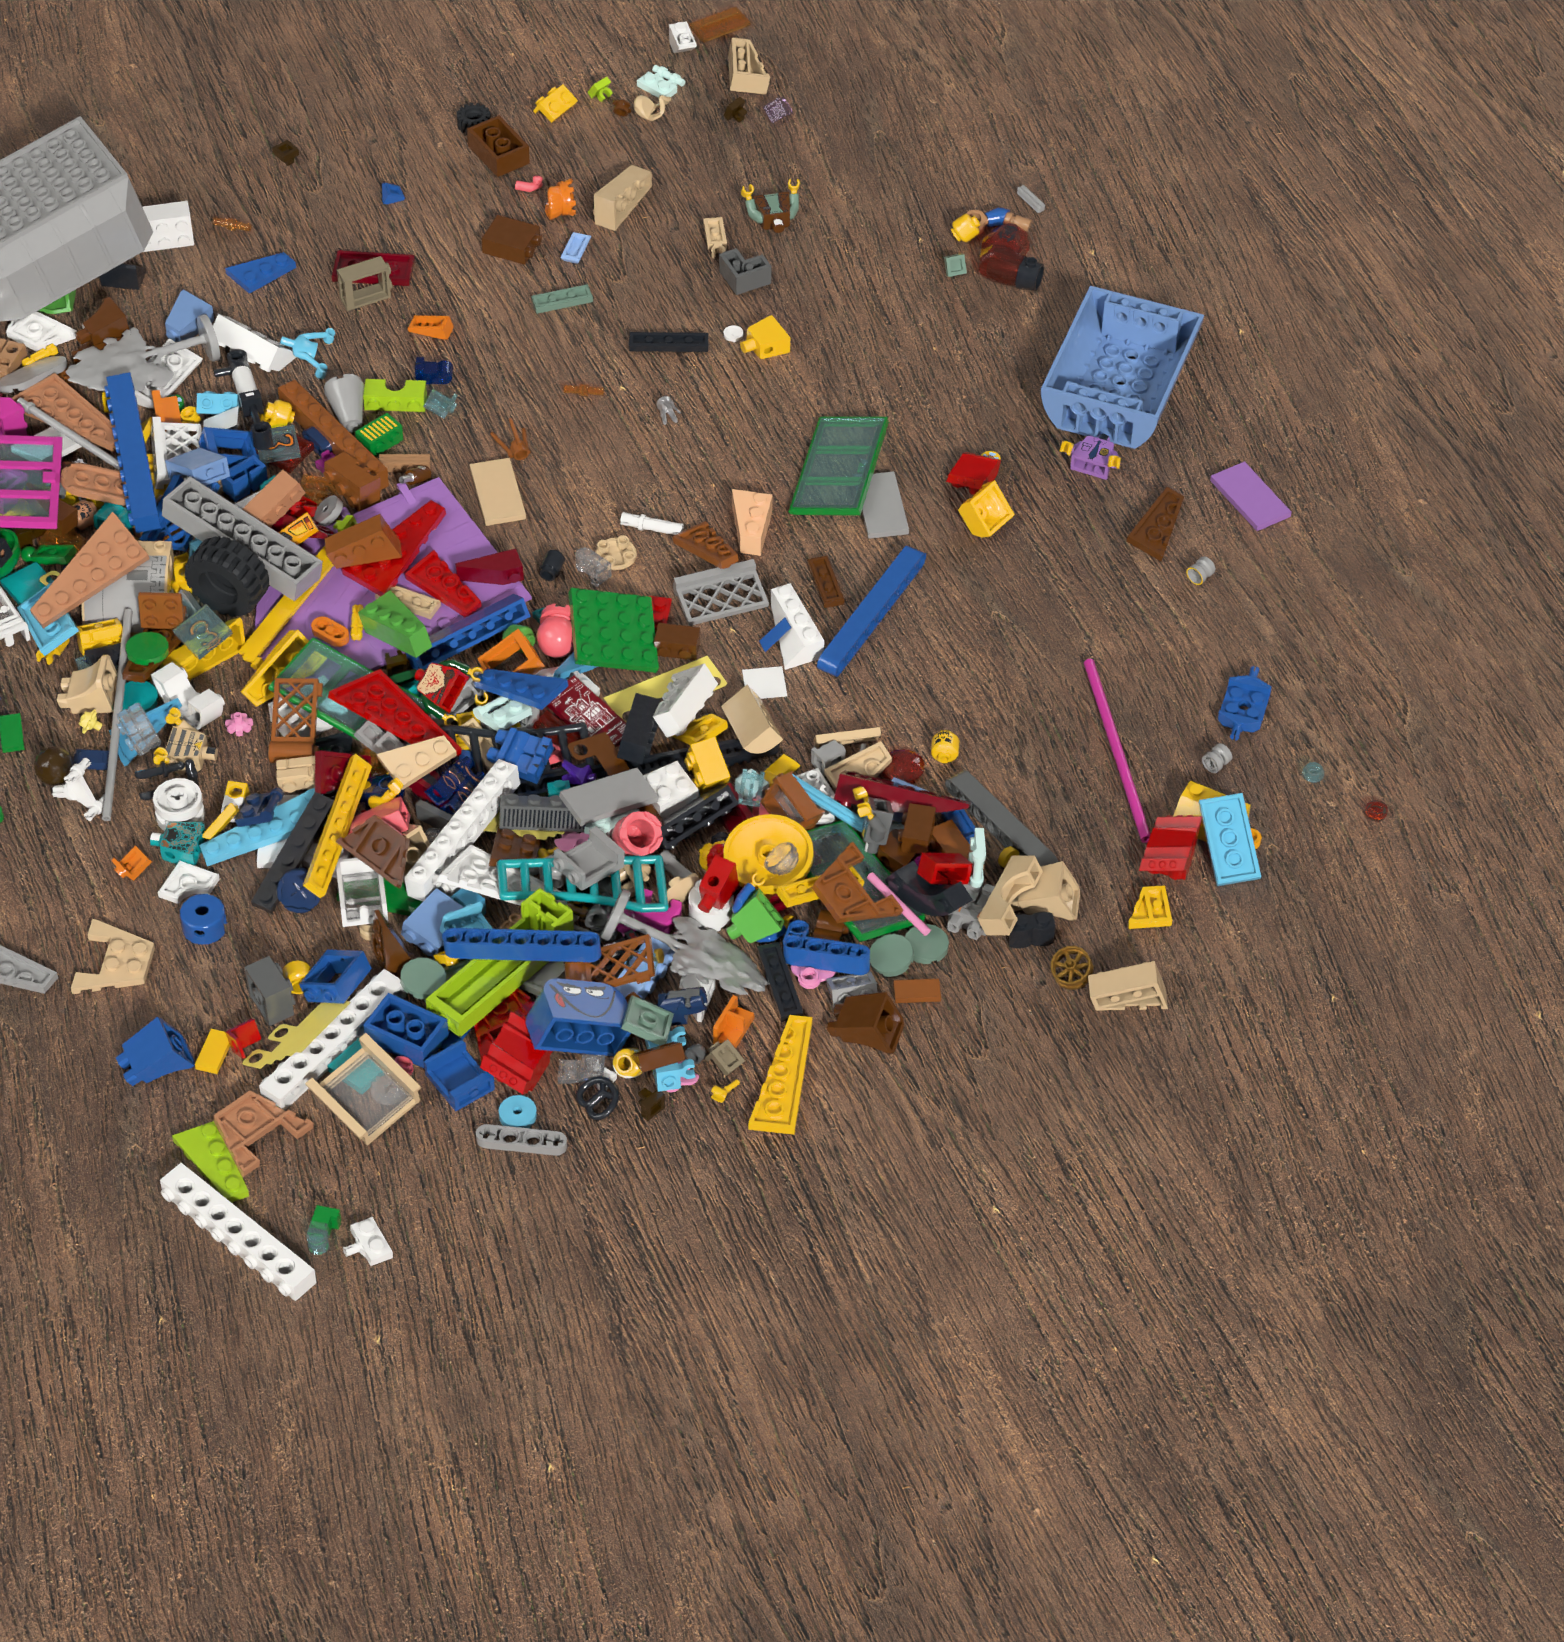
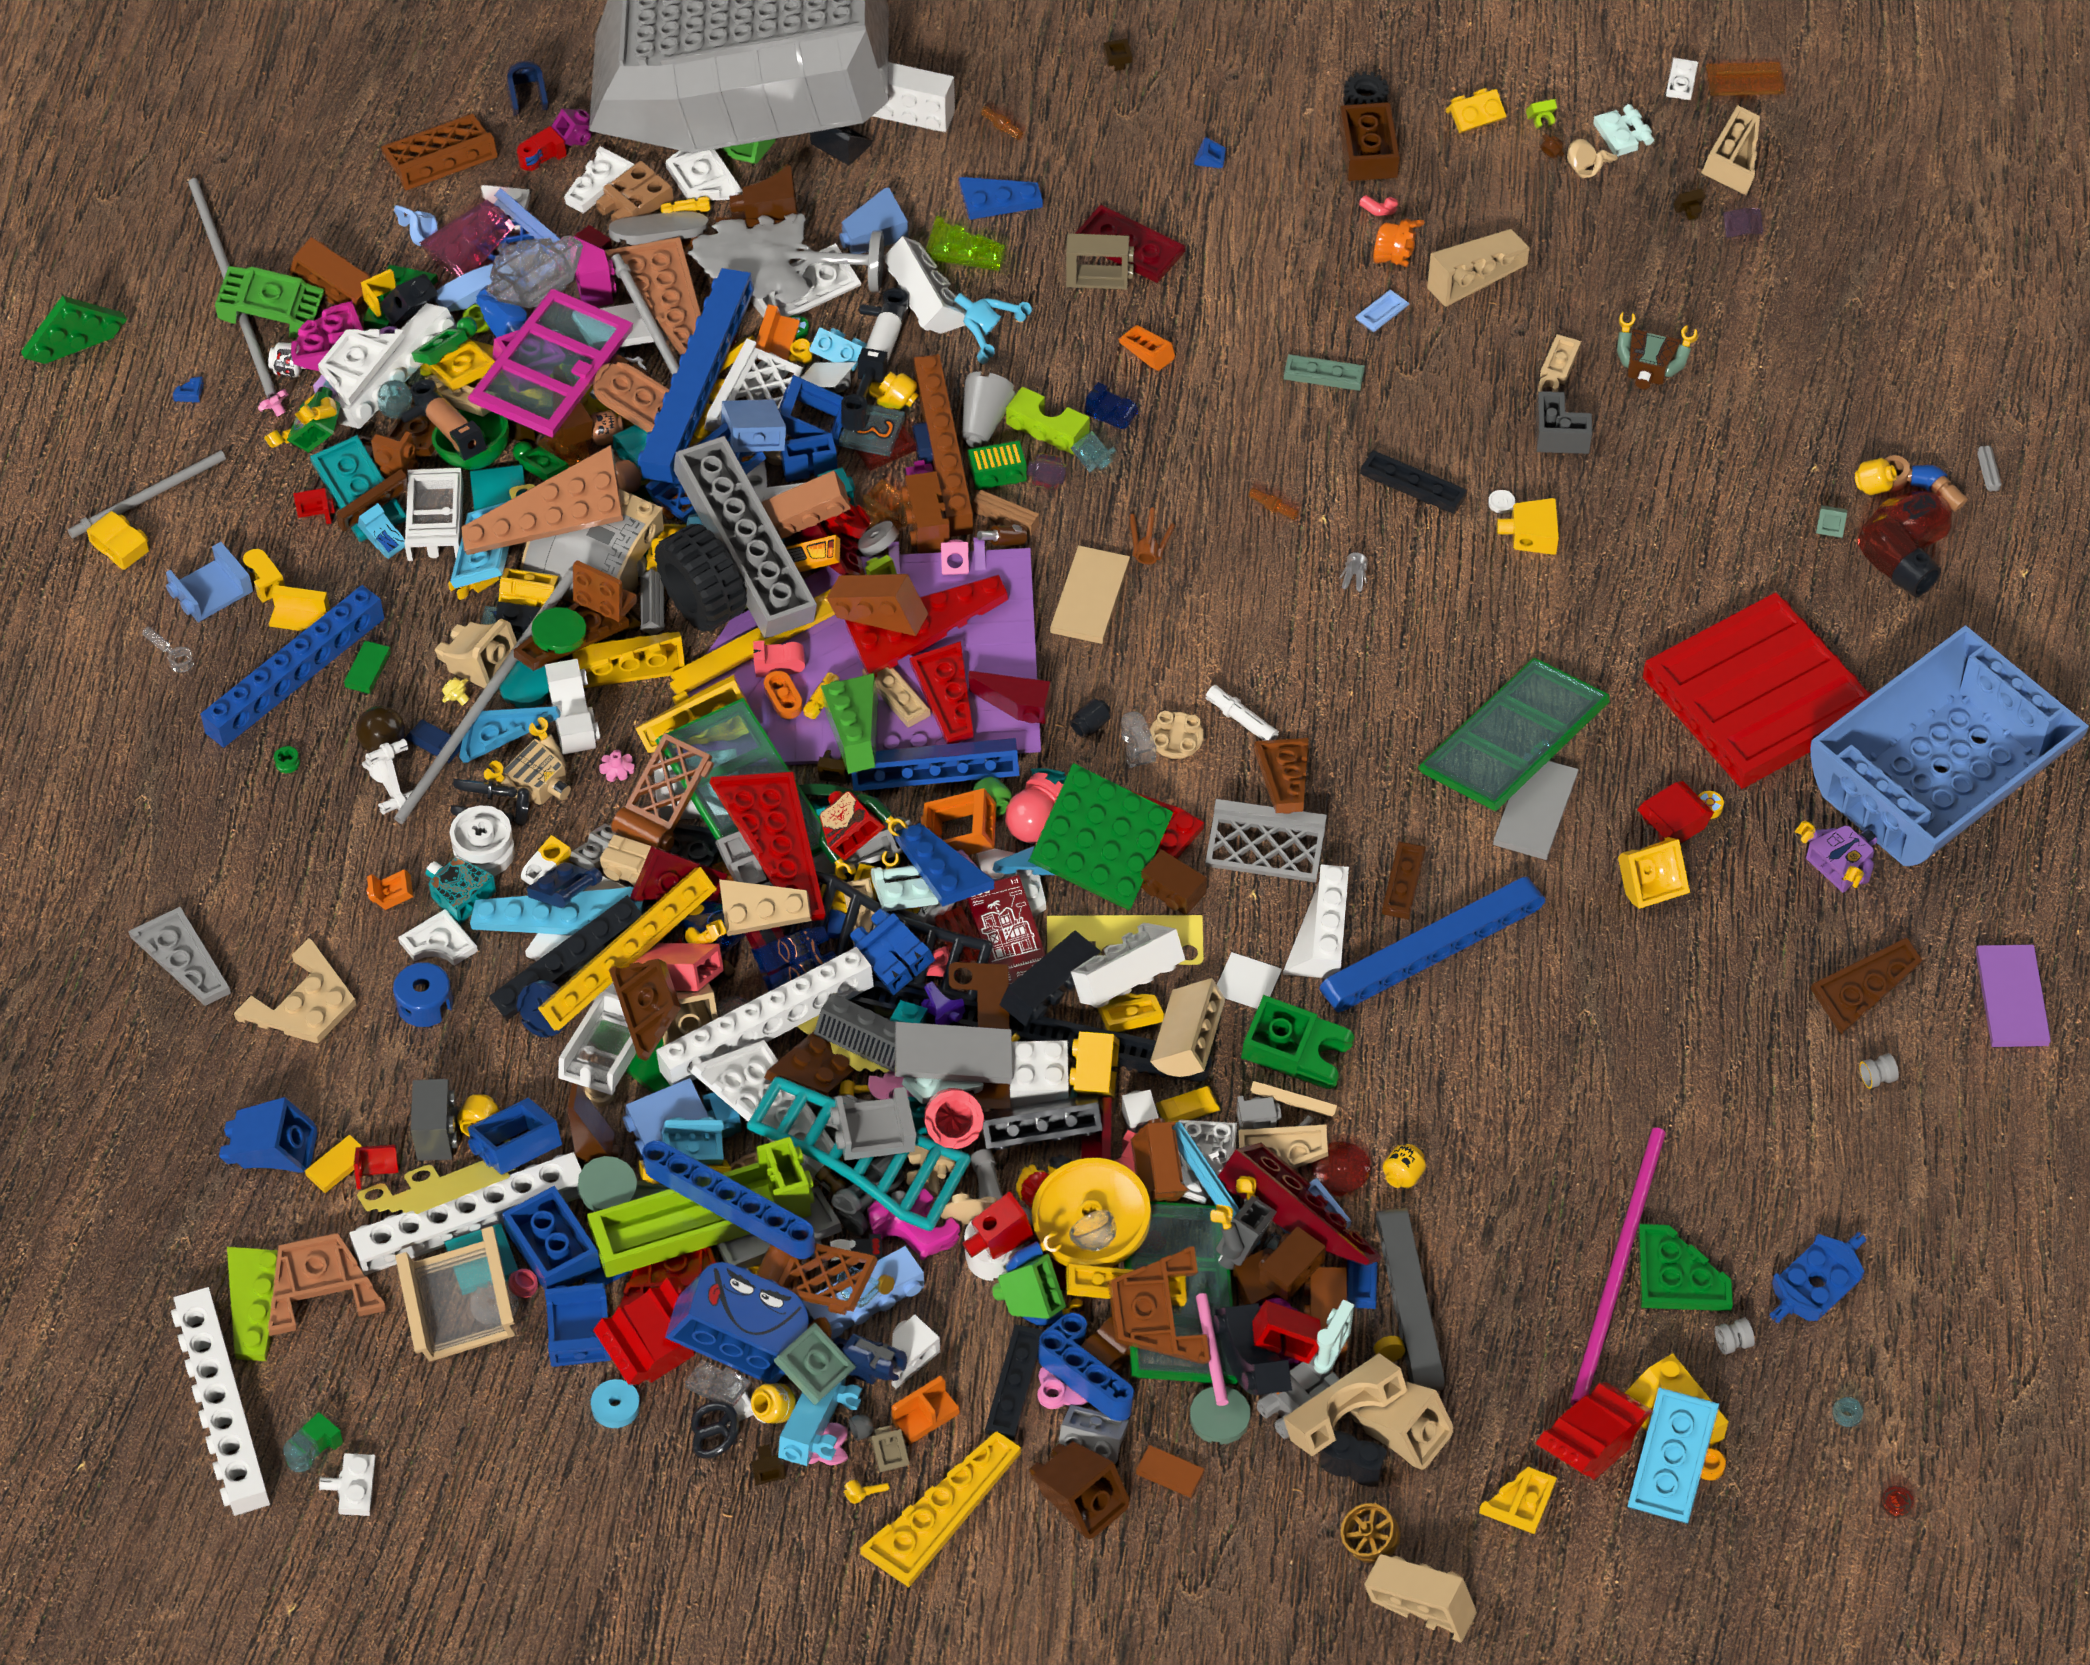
camera: 30 degrees right, 5 degrees up
clear brick [116,703,162,756] -> none
clear light blue tile [173,605,233,660] -> none
yellow tile [202,803,239,840] -> none
dark grey tile [415,800,453,831] -> none
light grey beam [476,1124,567,1156] -> none
reddish brown brick [481,215,542,265] -> none
light grey plant [600,888,768,995] -> none
reddish brown slope [632,1041,685,1072] -> none
light nougat wedge [732,489,772,556] -> none
clear light blue tile [738,769,765,807] -> none
blue sticker [759,617,791,652] -> none
sand green tile [870,934,914,977] -> none
none -> light grey slope [569,823,619,870]
none -> coral leg [753,641,805,677]
none -> clear neon green wing [925,215,1005,271]
none -> bright pink bracket [941,540,970,575]
none -> head [1027,453,1066,490]
none -> green brick [1241,995,1355,1089]
none -> green plate [1638,1224,1733,1311]
none -> red panel [1642,592,1873,789]

